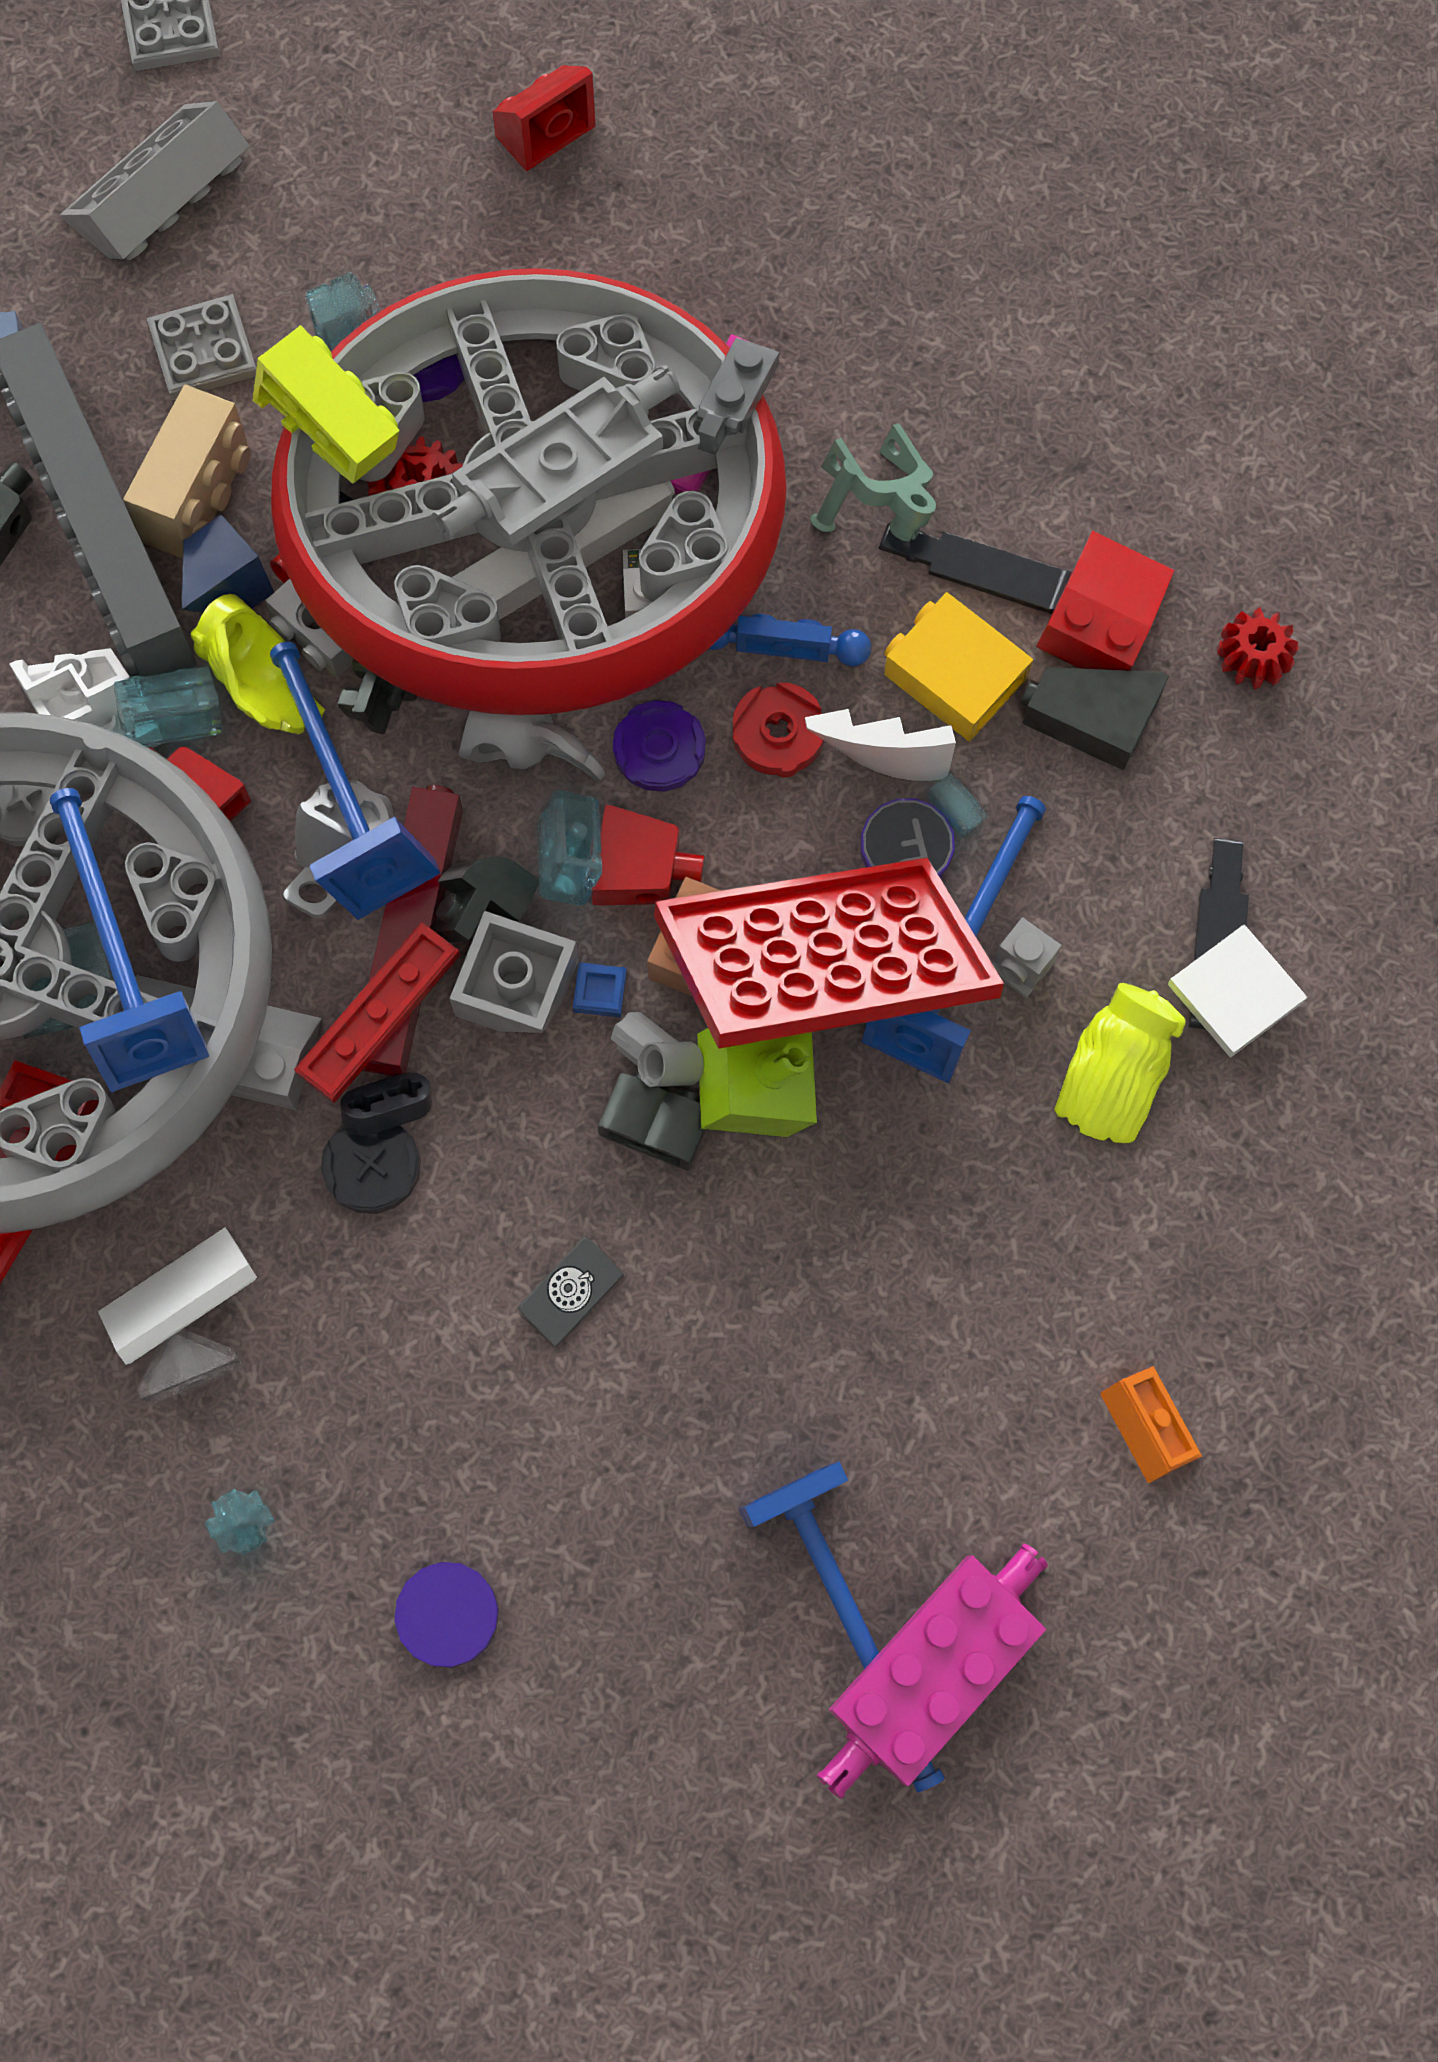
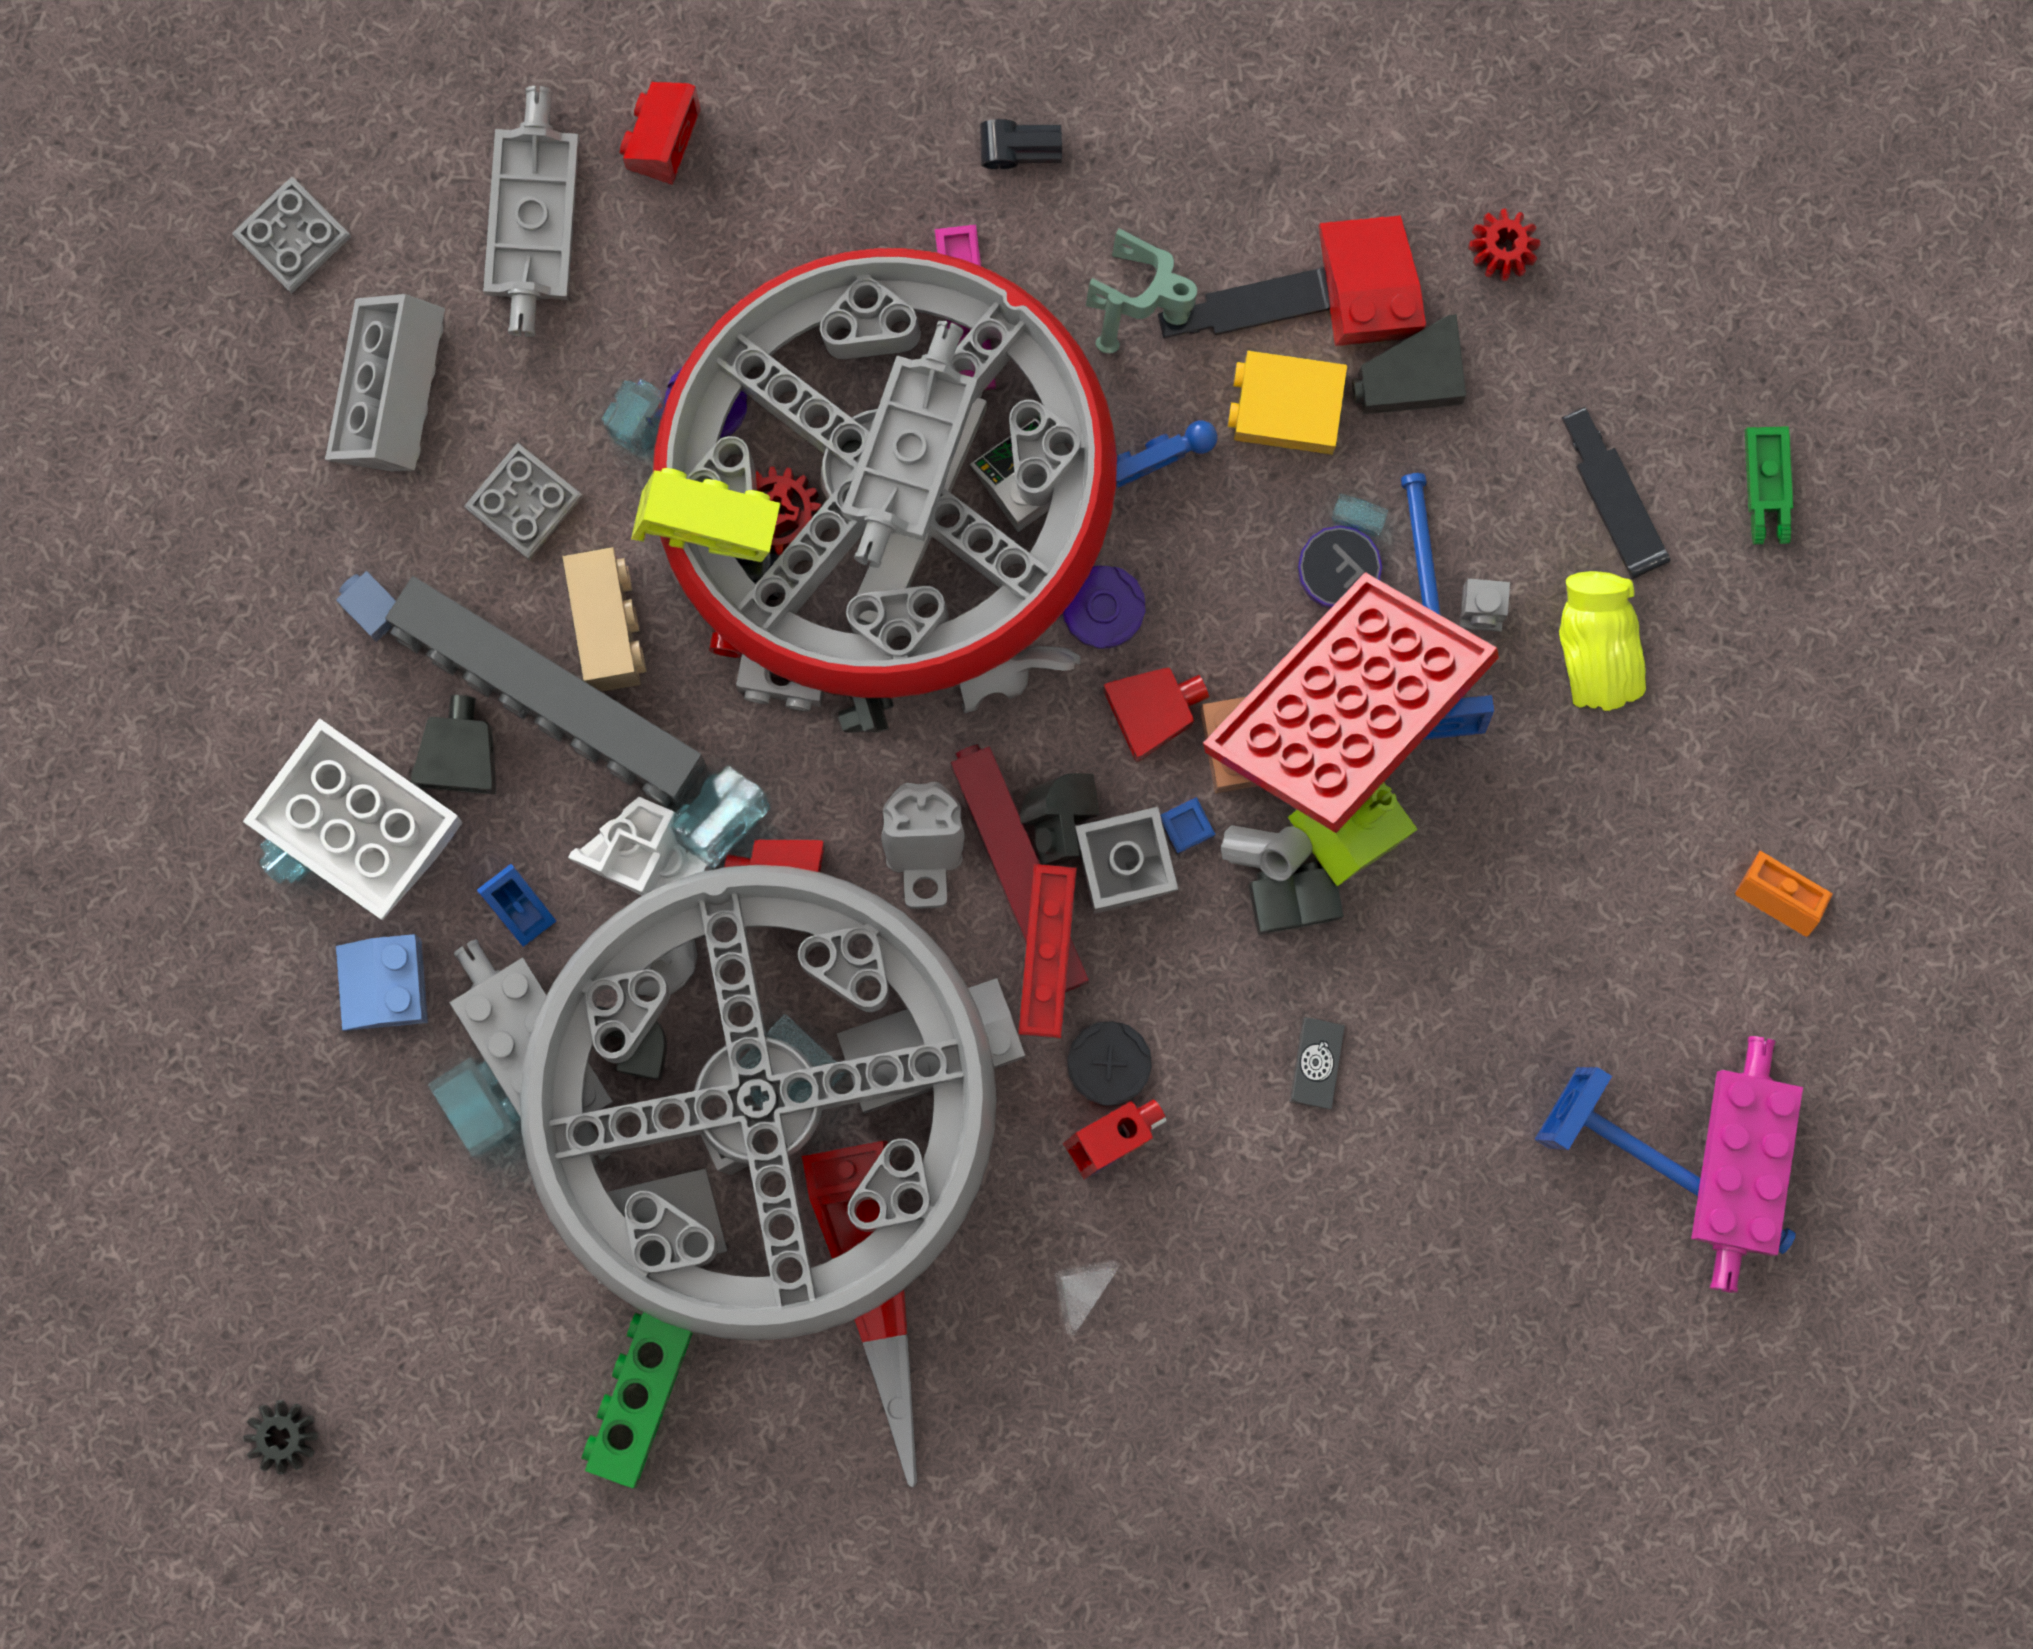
camera: 35 degrees left, 10 degrees up
blue tile [50,788,210,1092] -> none
white tile [98,1227,257,1365] -> none
dark blue slope [182,515,274,613] -> none
neon yellow hair [190,594,326,734] -> none
clear light blue gear [205,1489,274,1555] -> none
blue tile [270,642,441,920] -> none
black beam [340,1072,432,1136] -> none
dark purple tile [394,1562,499,1668] -> none
clear light blue brick [537,790,602,906] -> none
dark grey hinge [696,338,779,455] -> none
red plate [733,682,824,778] -> none
white slope [805,709,956,781] -> none
white tile [1168,925,1307,1058] -> none
none -> light grey plate [483,86,580,337]
none -> black piece [980,119,1062,169]
none -> red torso [1063,1099,1166,1180]
none -> green hinge [1744,426,1793,545]

